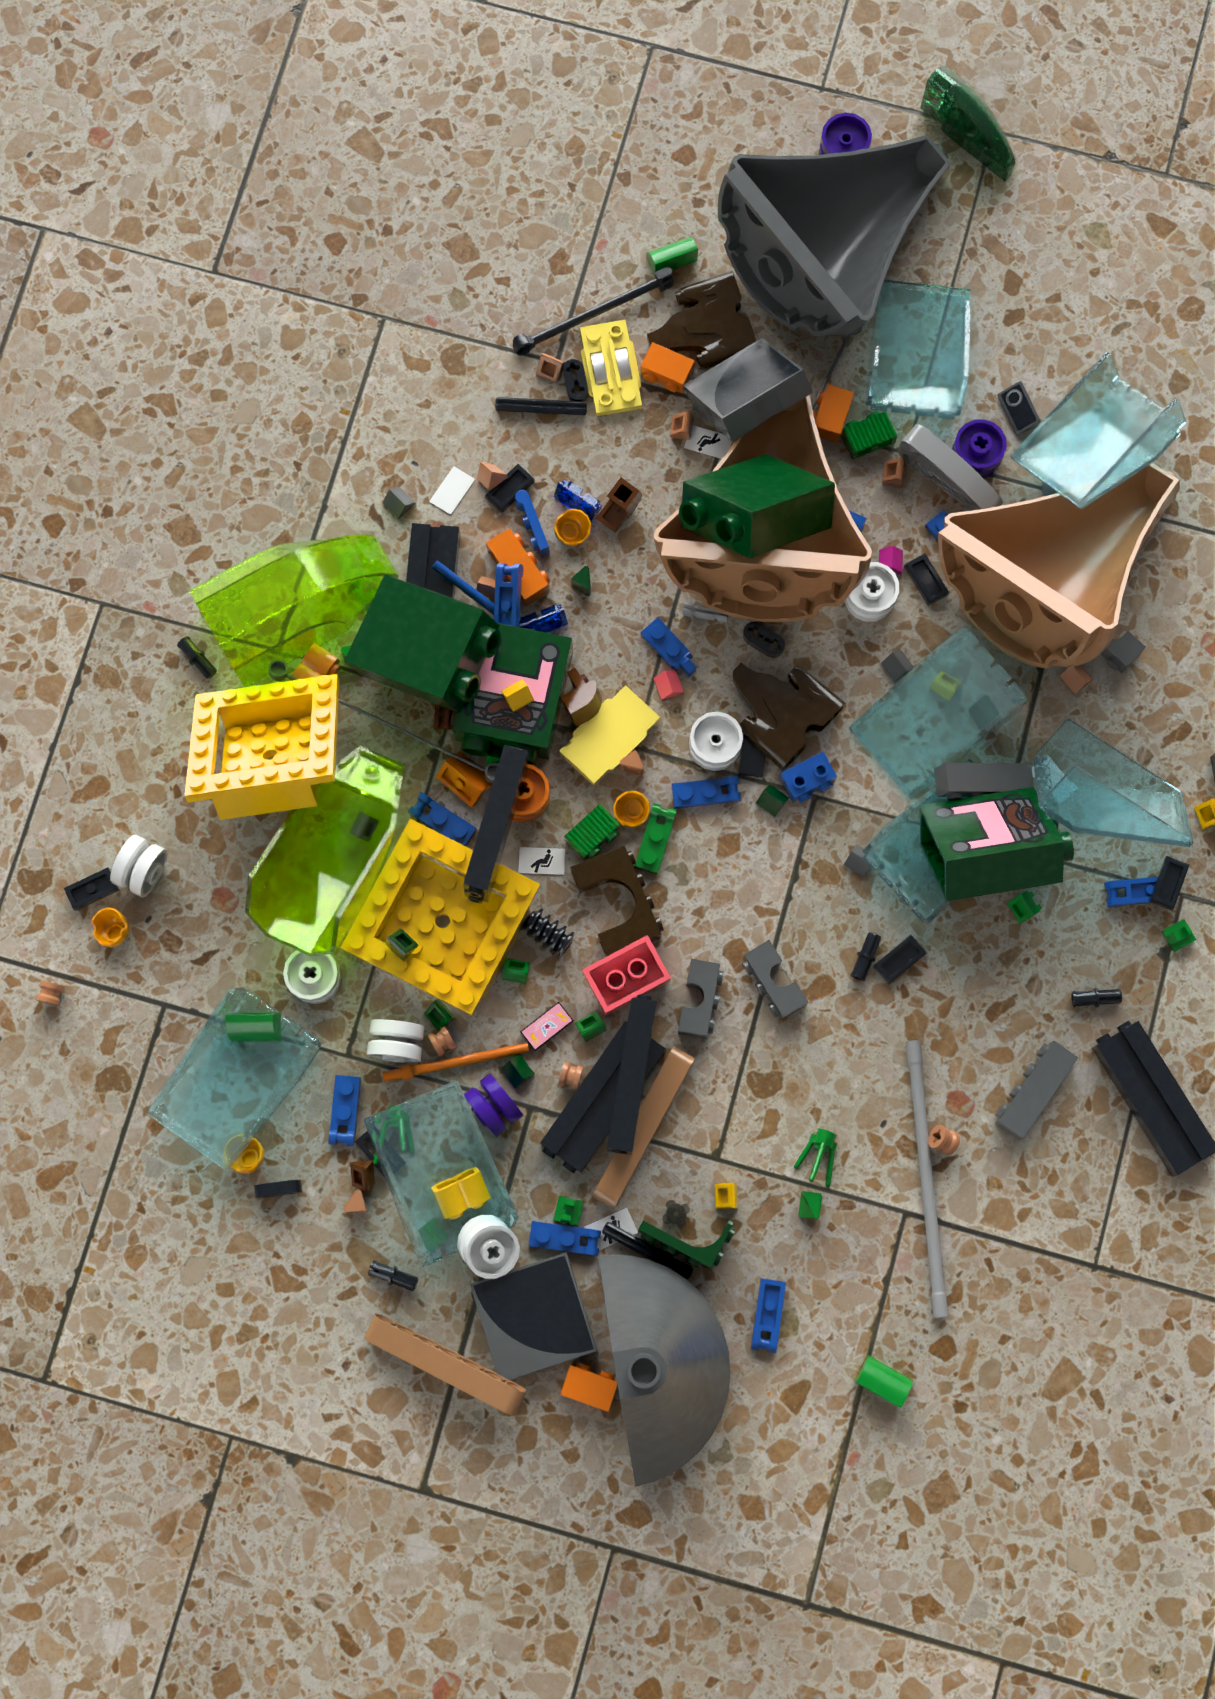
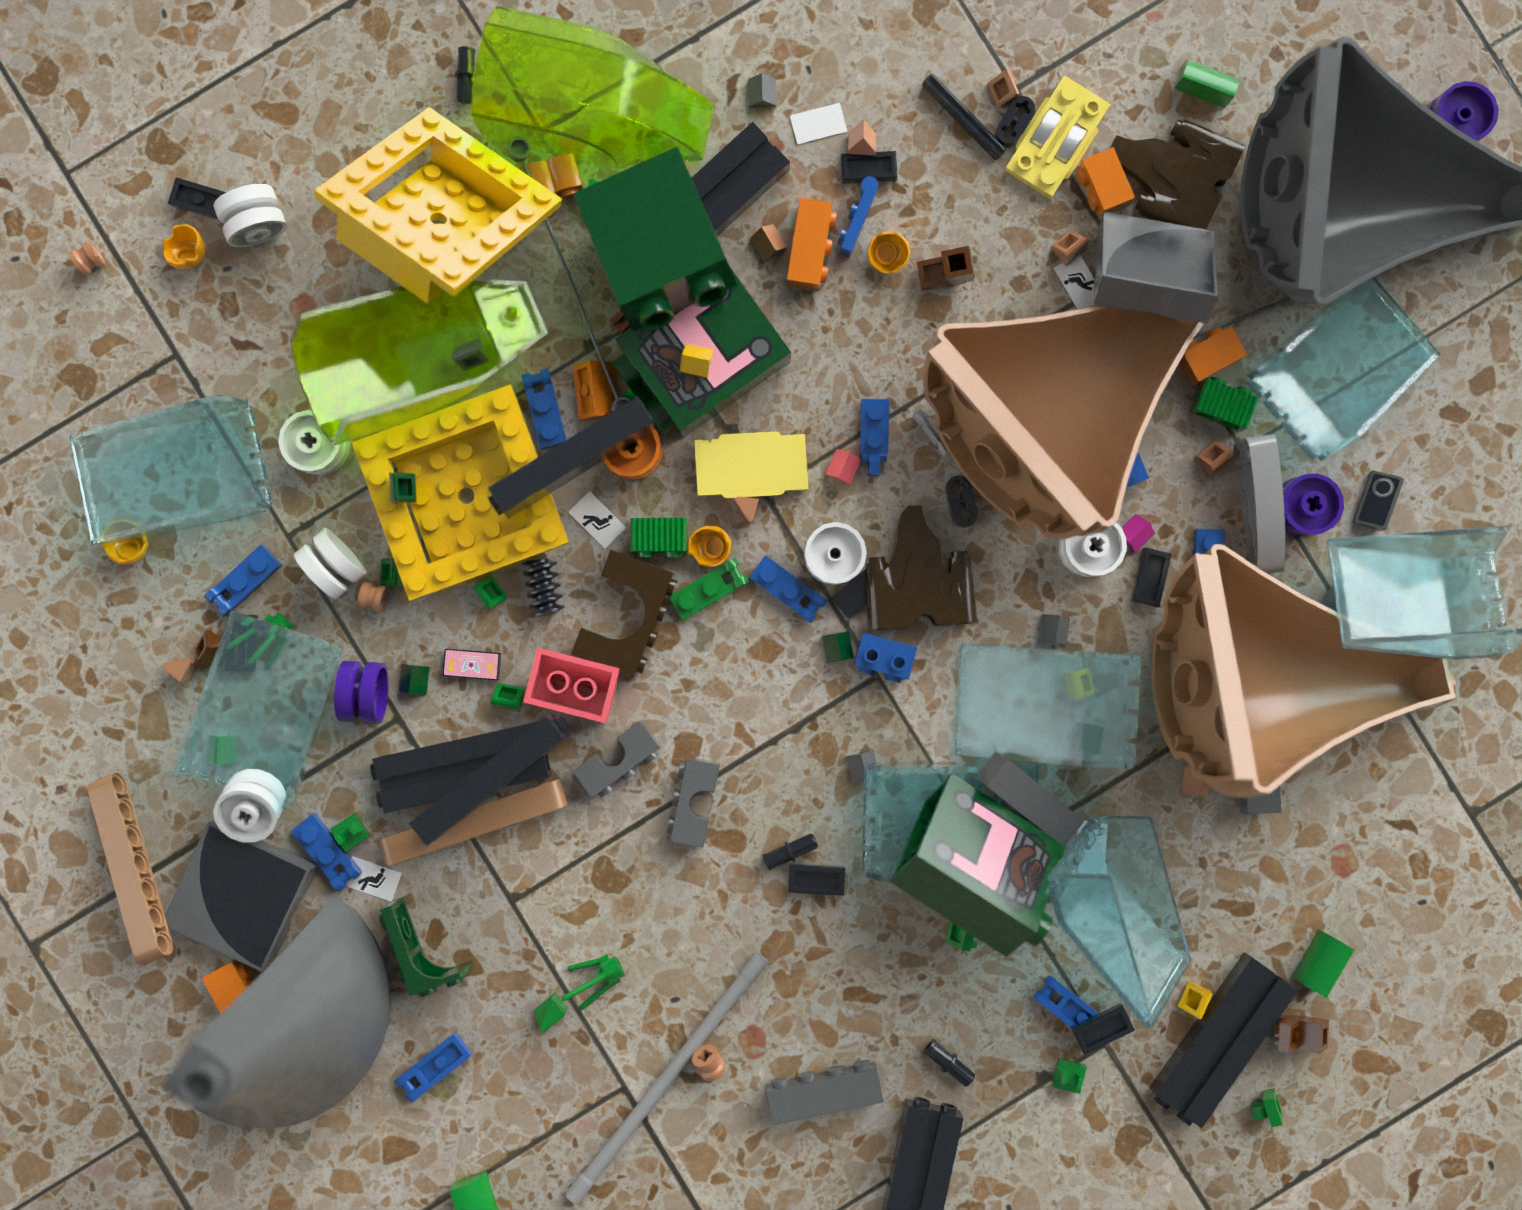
camera: 40 degrees right, 10 degrees up
green brick [225,1012,281,1042] -> none
black beam [254,1180,302,1198] -> none
black axle [368,1260,418,1291] -> none
orange bar [382,1043,529,1082] -> none
yellow brick [431,1167,491,1220] -> none
blue bar [432,560,494,615] -> none
blue plate [494,563,524,627] -> none
black hinge [512,267,673,355] -> none
clear blue hinge [519,604,568,633] -> none
clear blue hinge [553,479,603,523] -> none
nougat wheel [558,1061,584,1090] -> none
reddish brown brick [560,668,602,727] -> none
dark green slope [571,566,591,596] -> none
black axle [602,1222,693,1279] -> none
clear smoke plate [662,1200,690,1228] -> none
dark green brick [679,454,835,558] -> none
yellow slope [715,1183,738,1209] -> none

